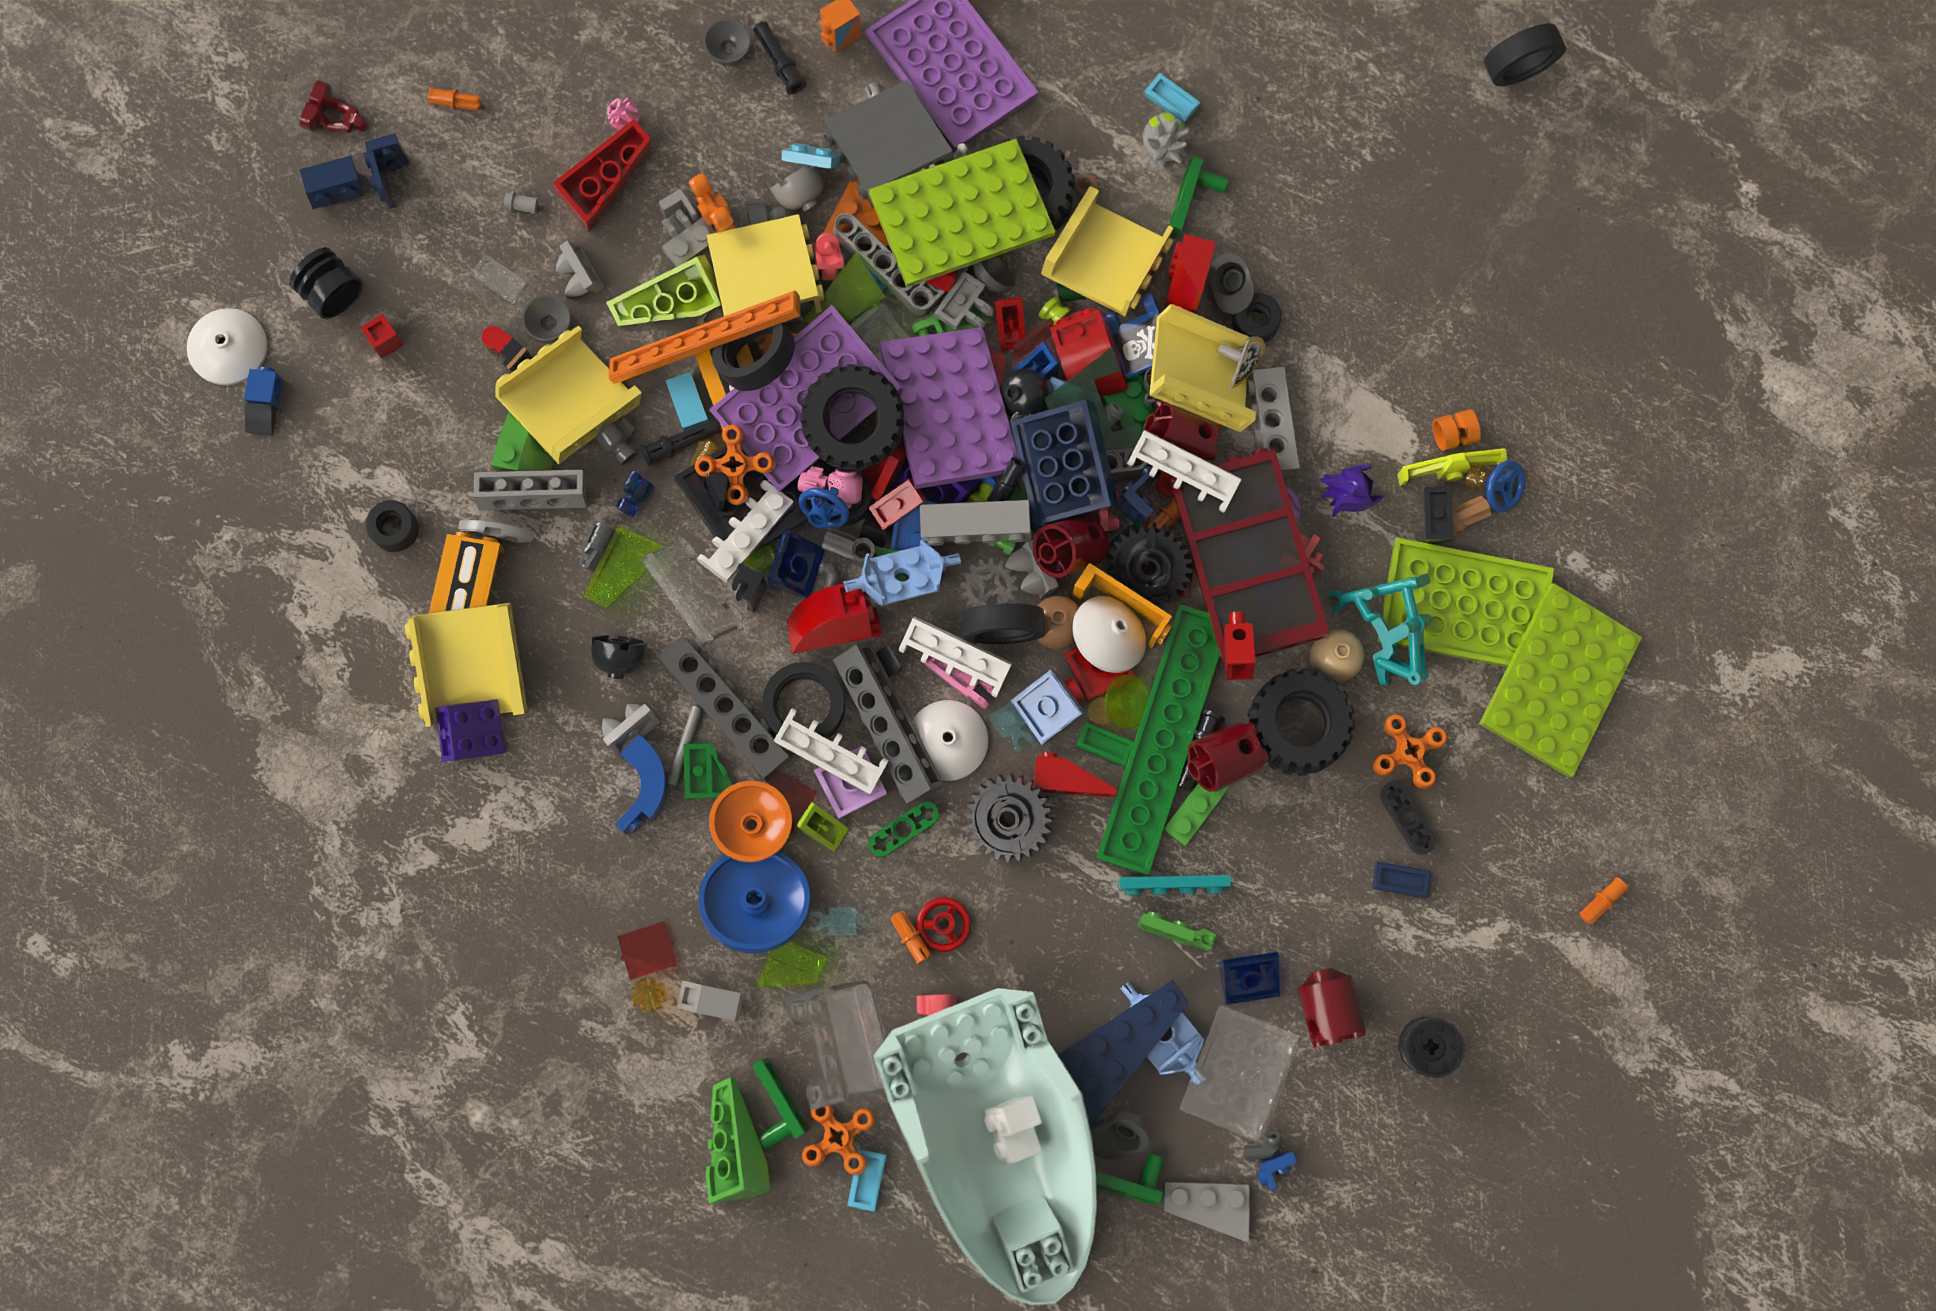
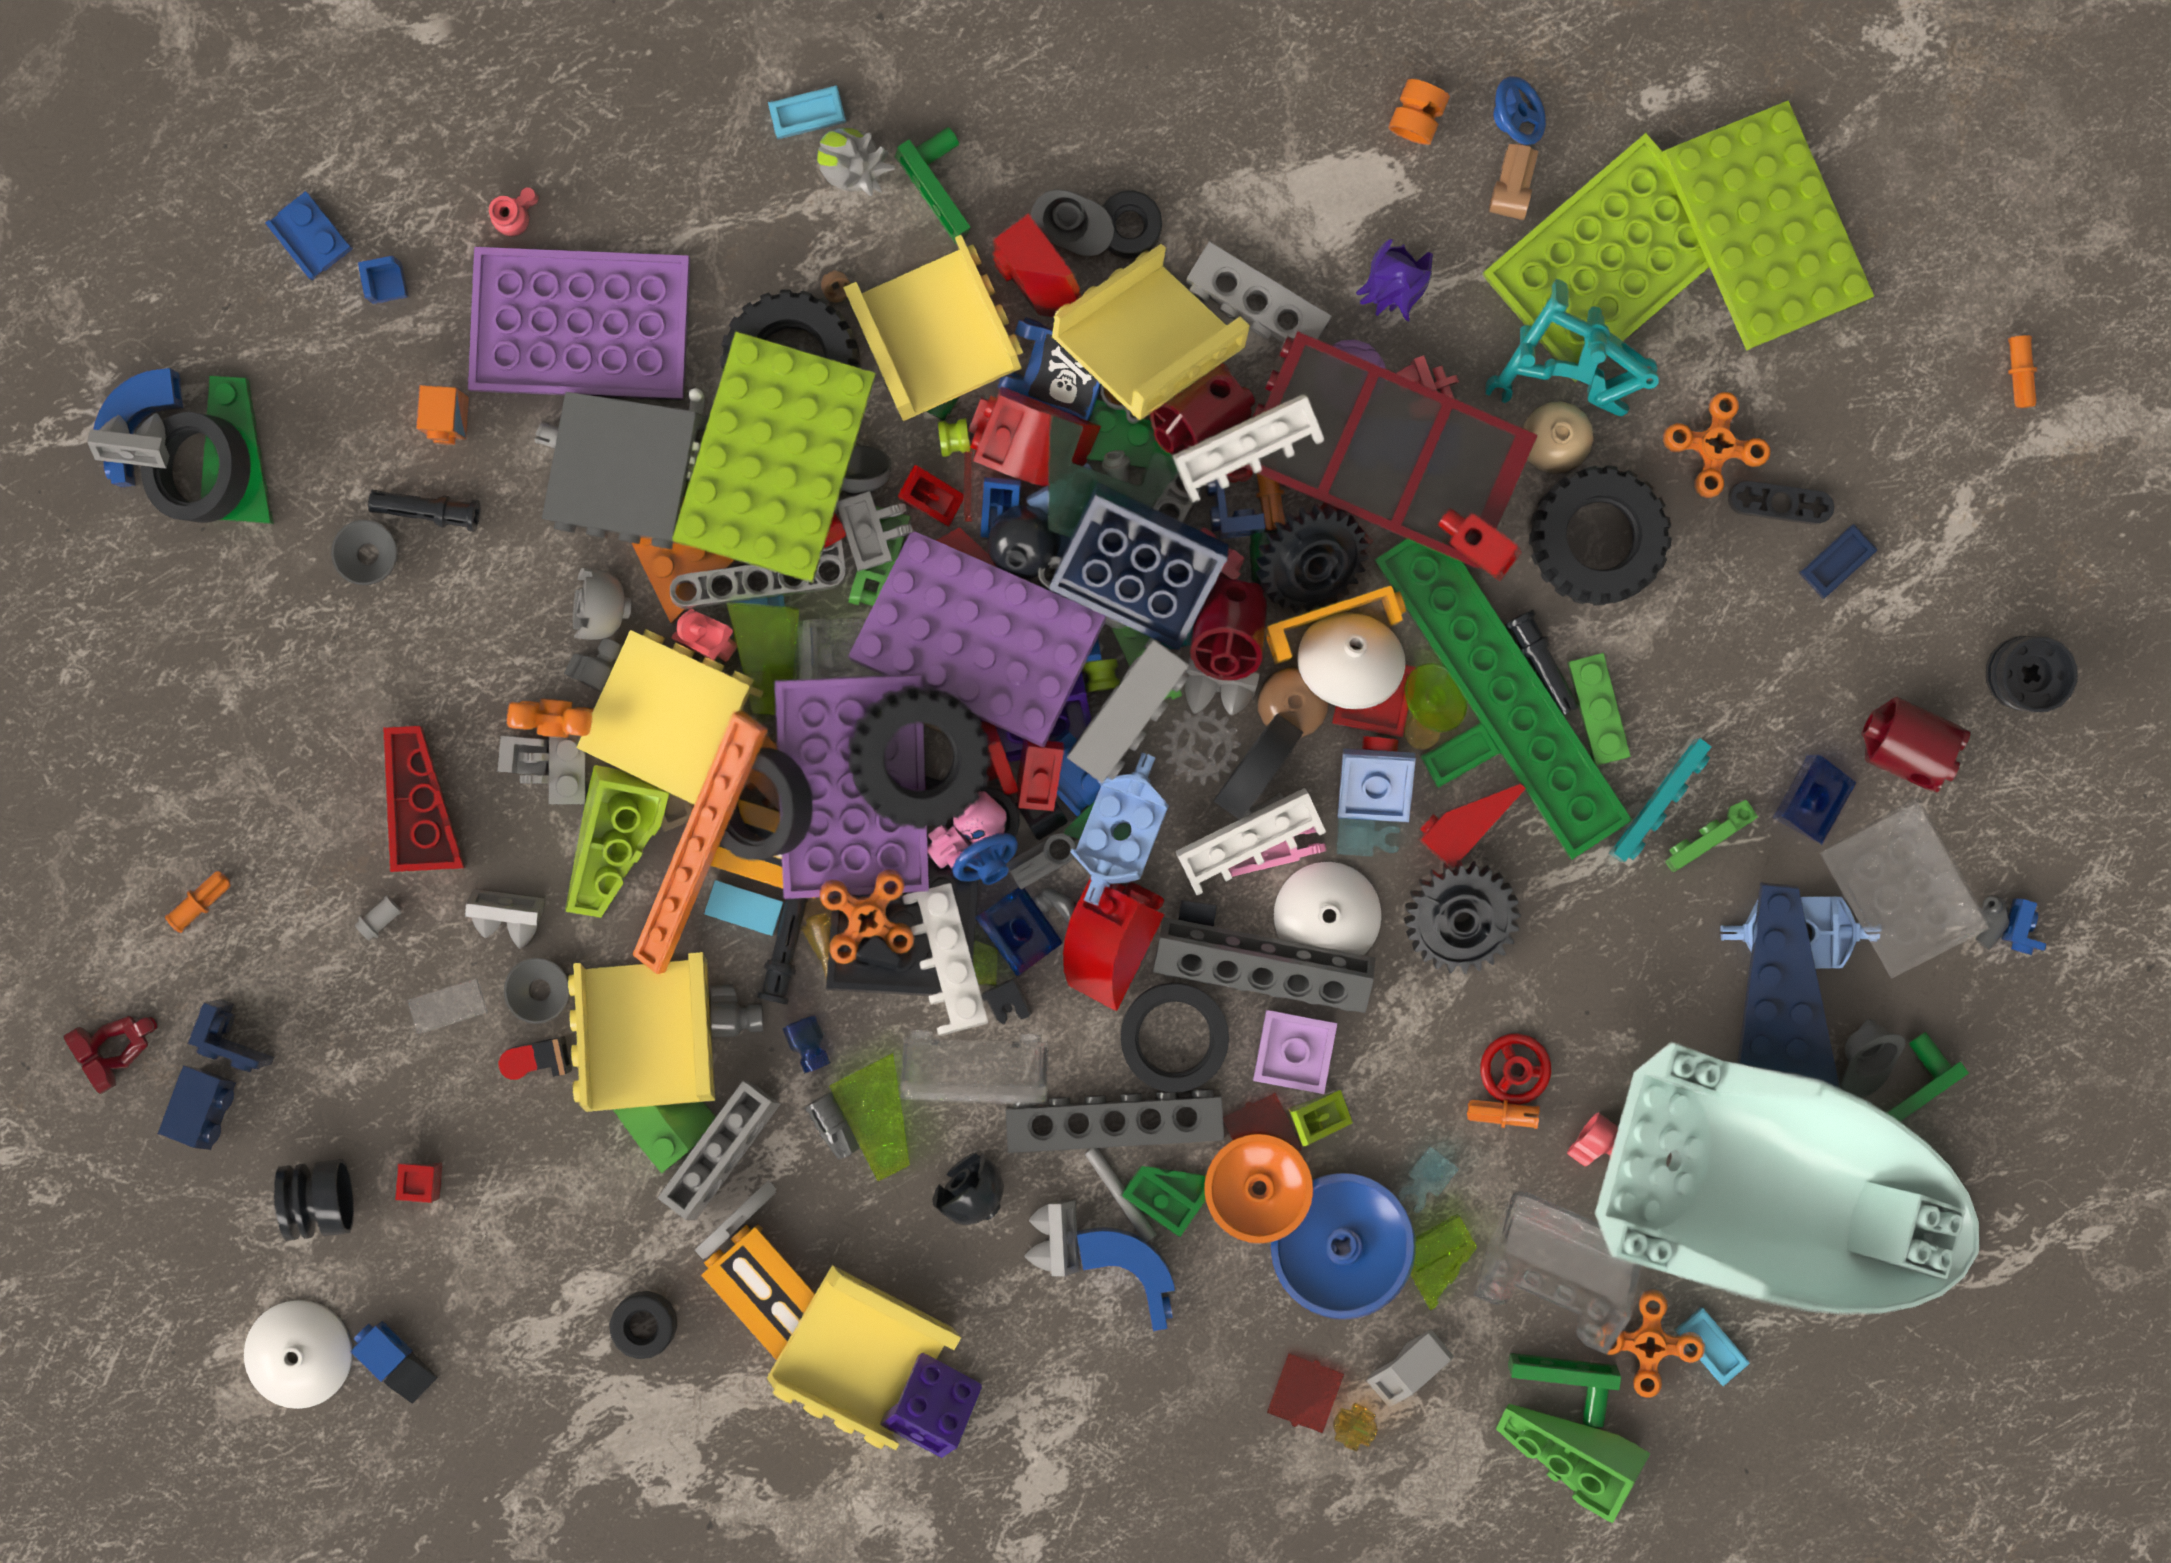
camera: 35 degrees left, 10 degrees up
bright pink gear [607,97,640,131] -> none
white hinge [774,708,888,794] -> none
medium azure wing [782,143,840,169] -> none
green beam [868,801,939,858] -> none
white brick [984,1096,1042,1164] -> none
black axle [987,457,1026,502] -> none
light grey wing [1163,1182,1249,1243] -> none
dark red cylinder [1187,722,1269,792] -> none
shield [1218,336,1265,388] -> none
neon yellow plate [1397,449,1507,486] -> none
black panel [1424,486,1453,544] -> none
clear yellow plate [1465,465,1486,492] -> none

